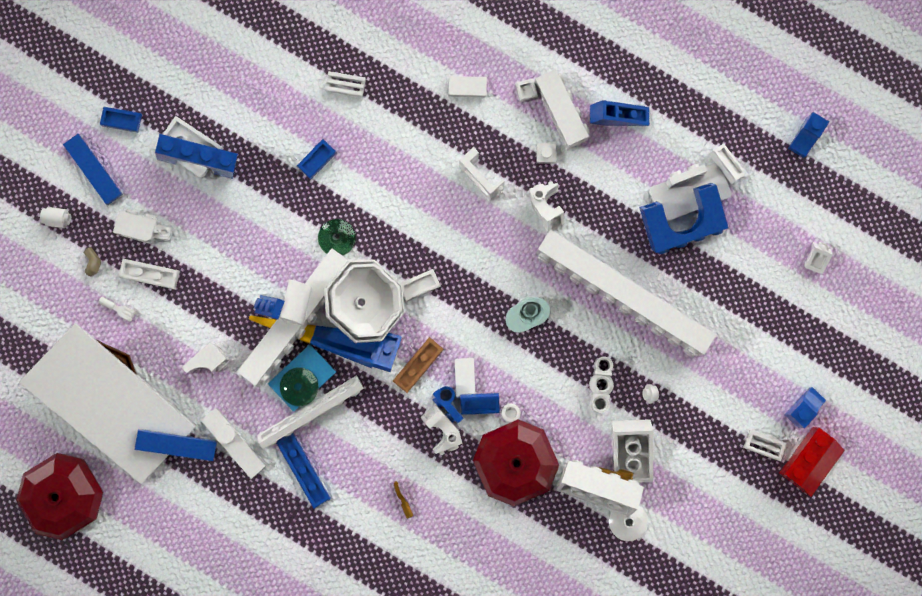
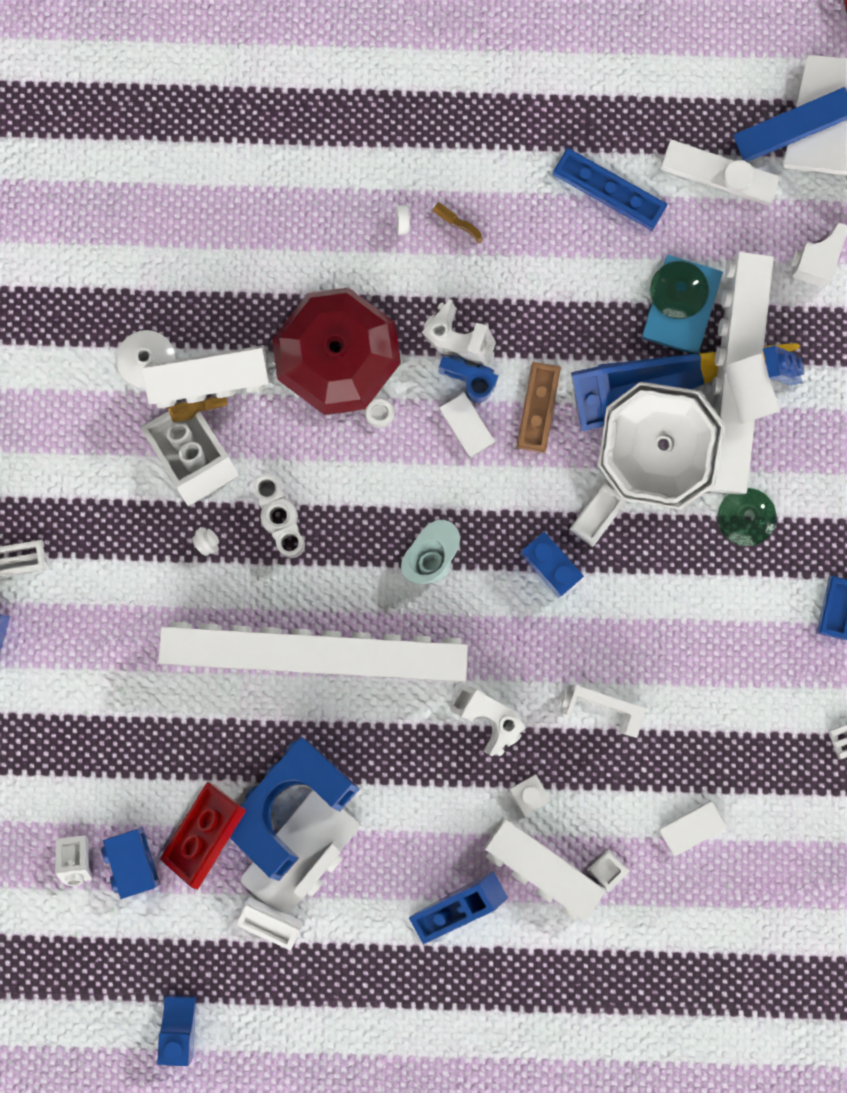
camera: 150 degrees right, 0 degrees up
white plate [257,375,364,449] -> none
blue tile [460,393,500,415] -> none
none -> blue brick [101,827,161,899]
none -> red tile [160,781,246,890]
none -> white tile [395,205,410,235]
none -> blue brick [520,531,584,598]

